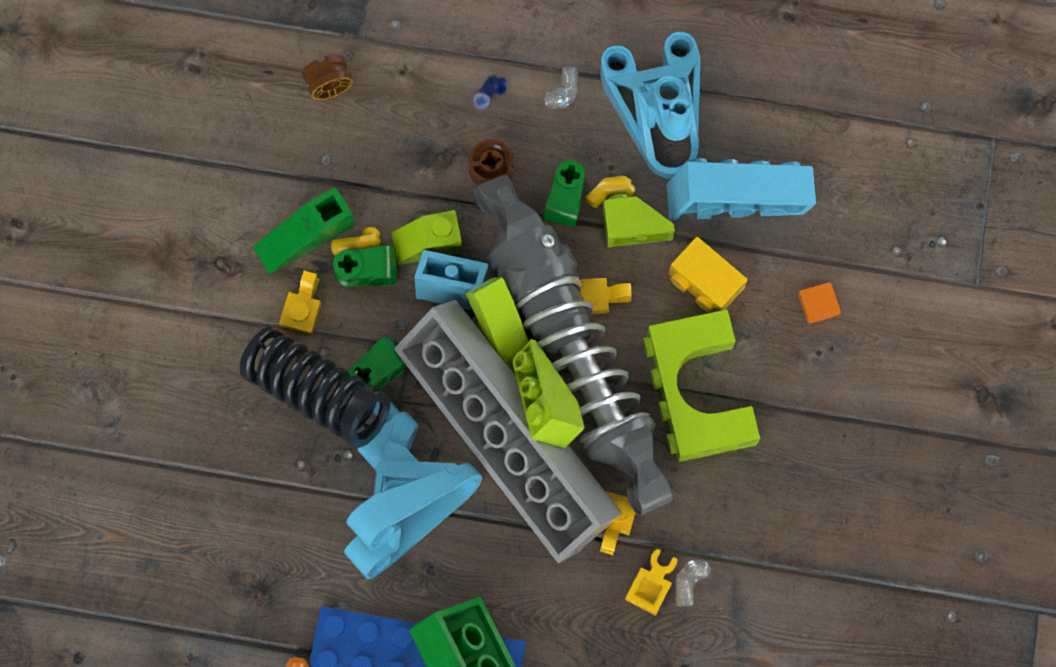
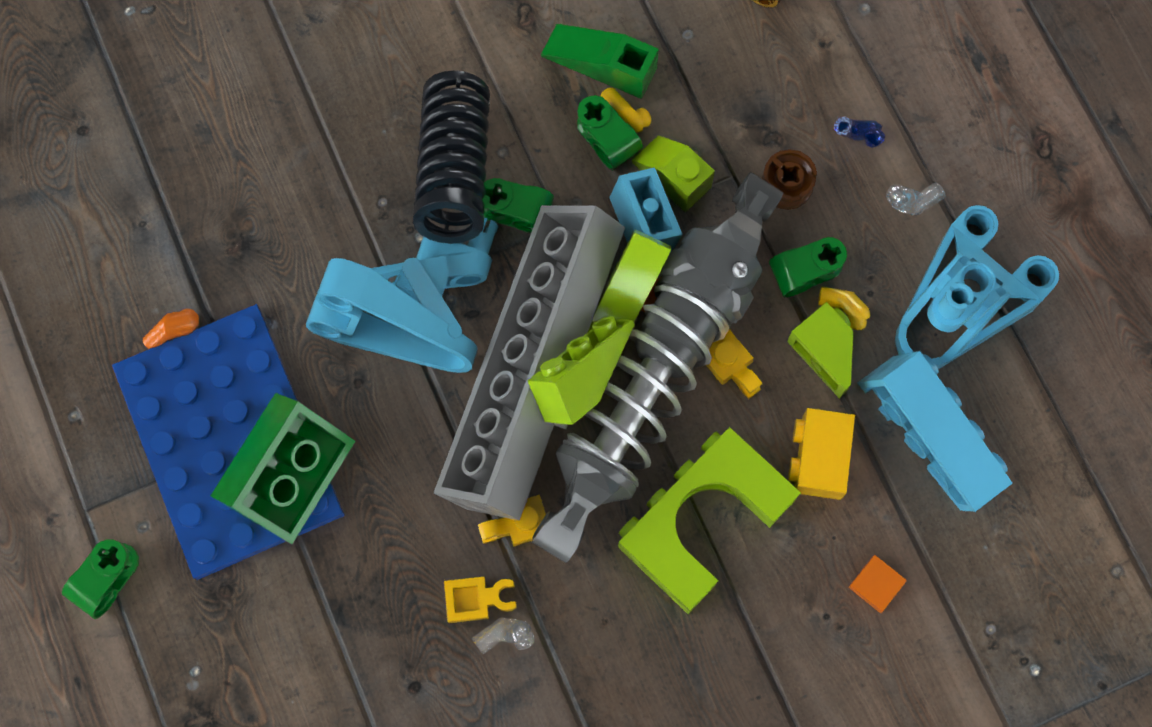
camera: 60 degrees right, 0 degrees up
yellow plate [279,271,322,335] -> none

